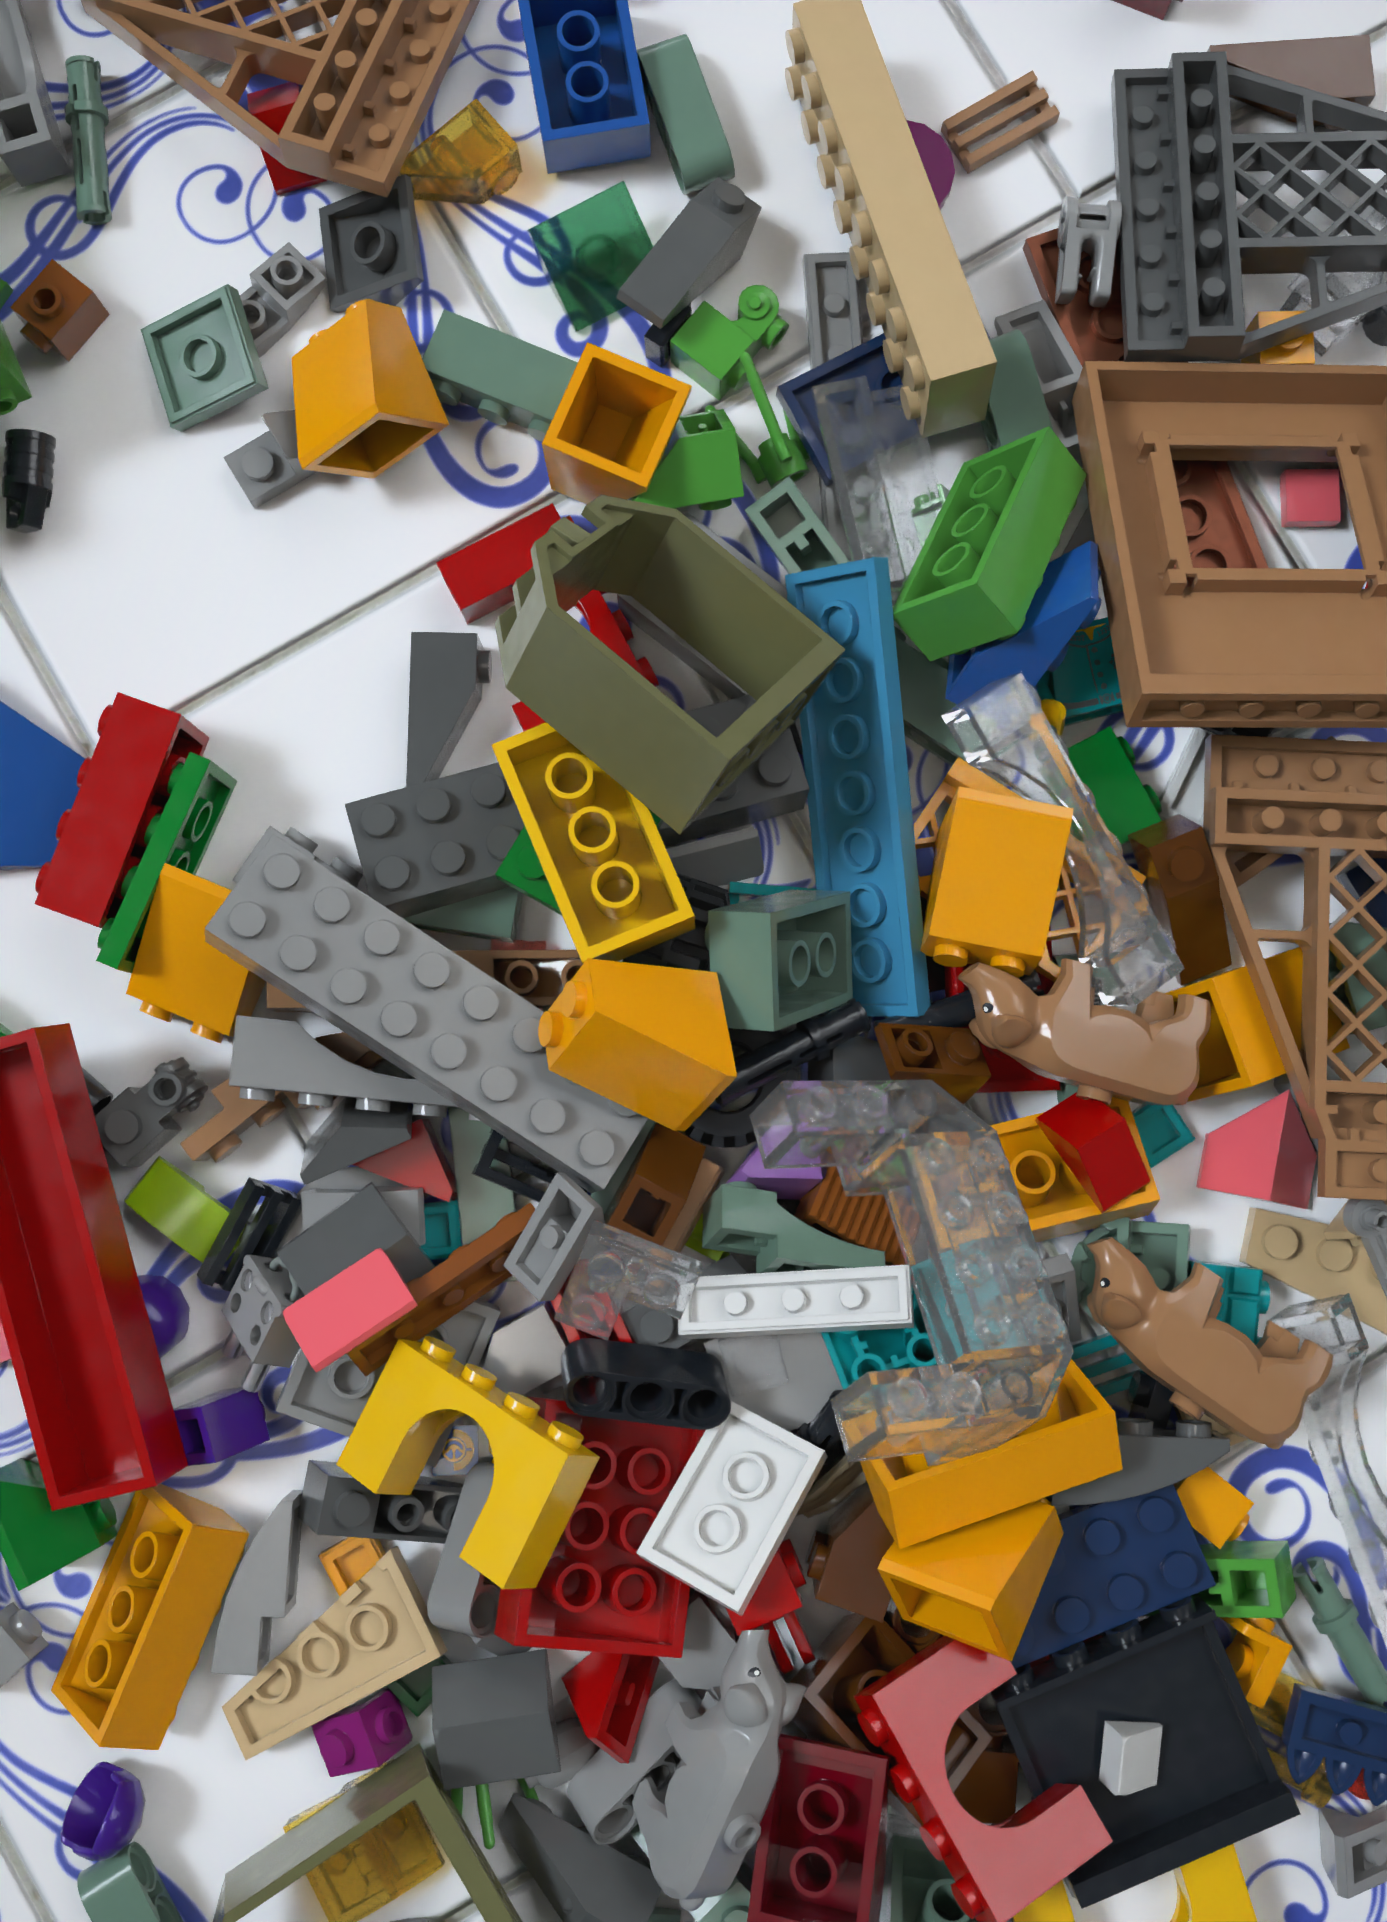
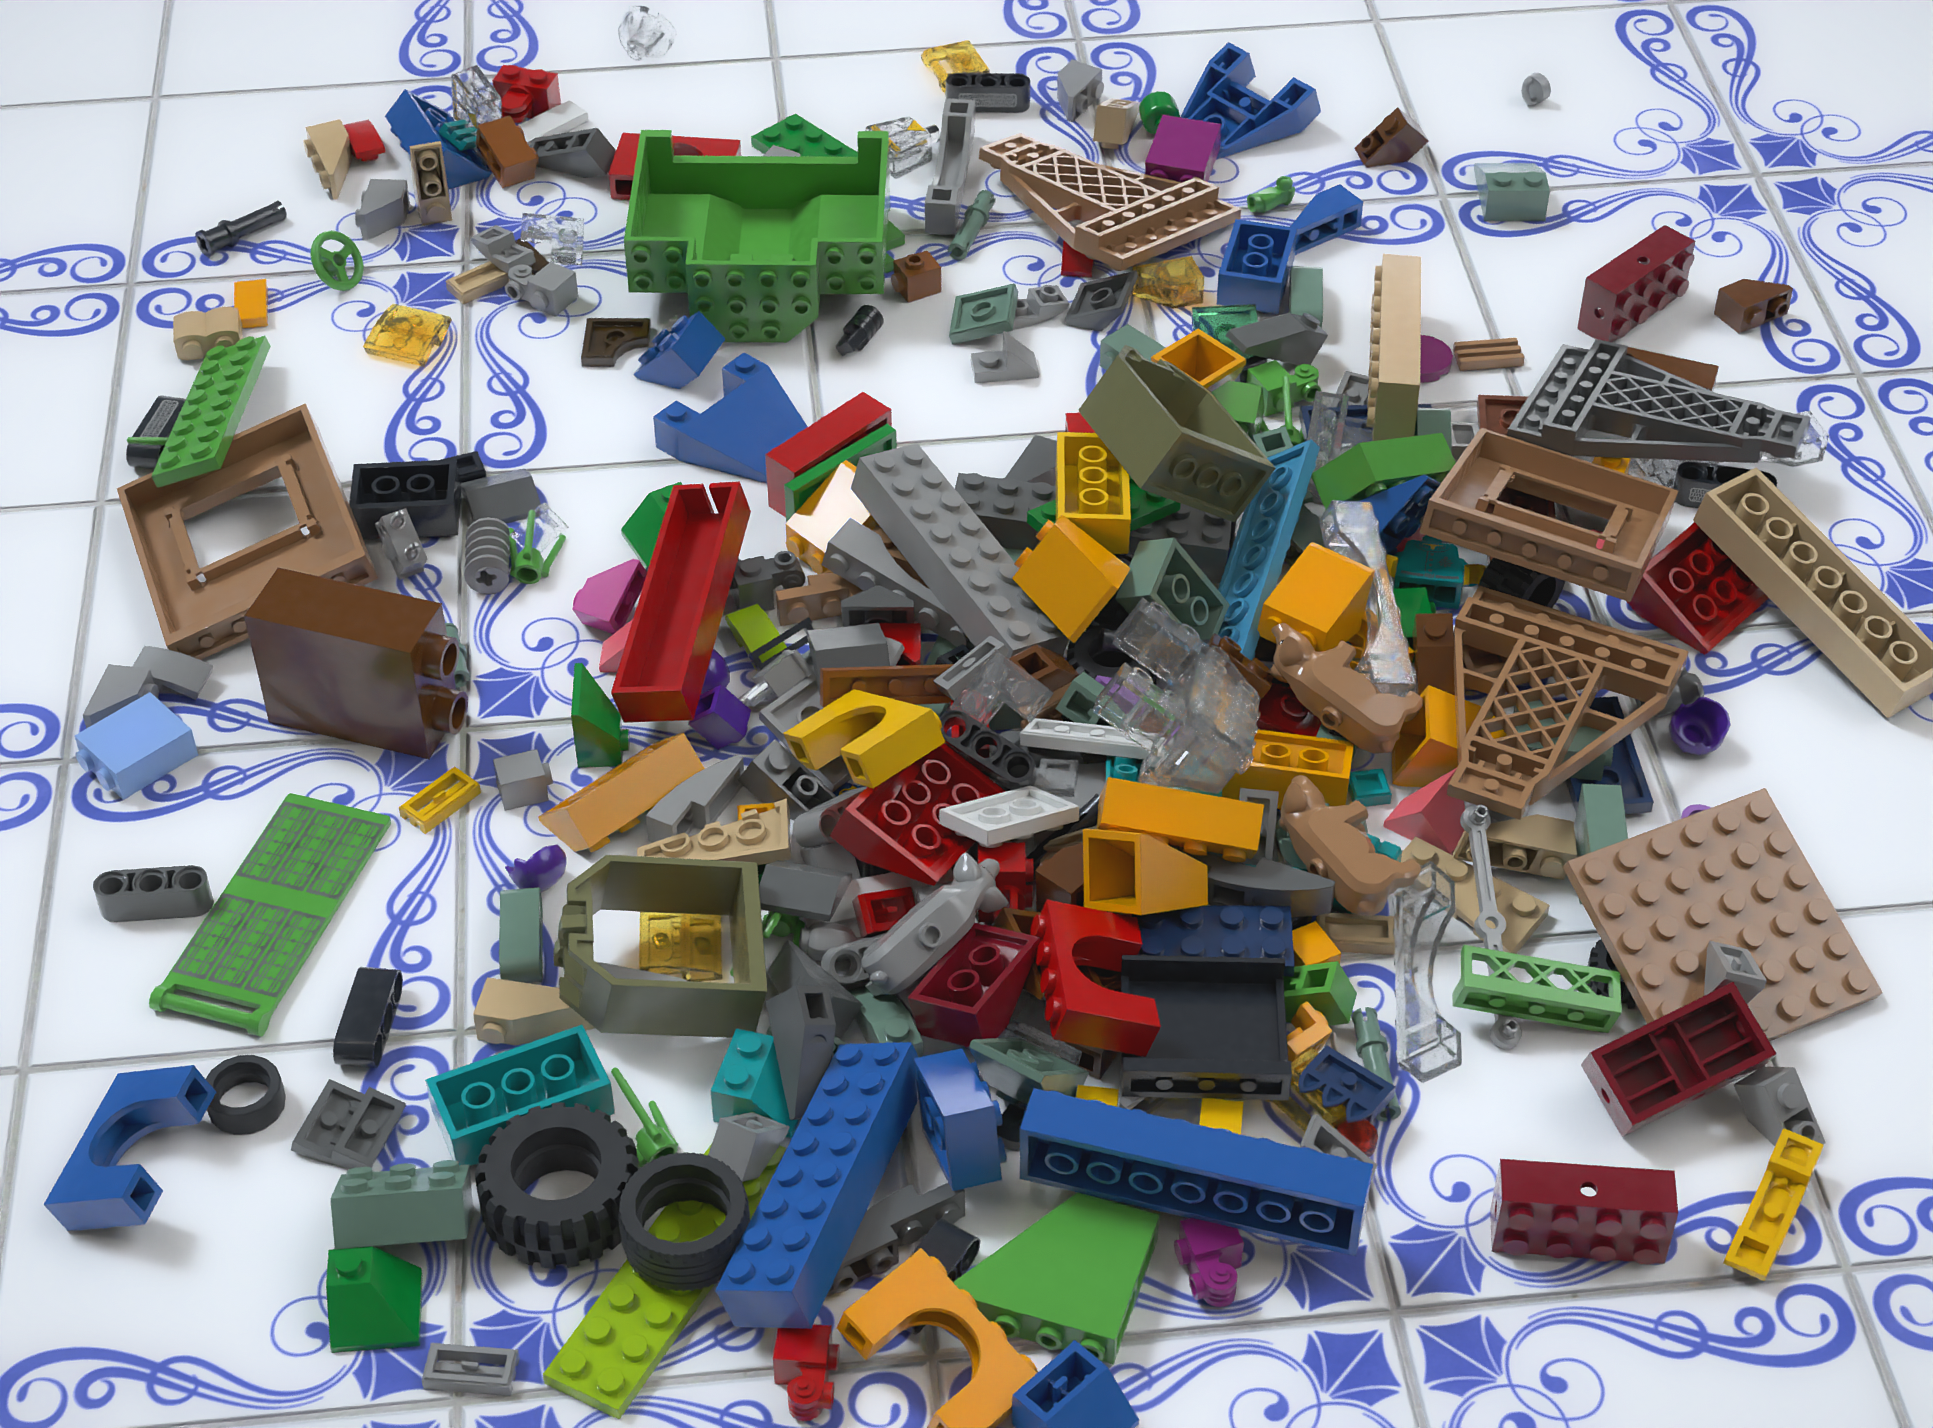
camera: 25 degrees right, 40 degrees down
coral slope [283,1248,418,1373] -> none
light orange slope [291,299,449,479] -> none
red slope [1035,1092,1151,1214] -> none
light grey piece [1055,196,1122,308] -> none
white slope [1099,1721,1163,1796] -> none

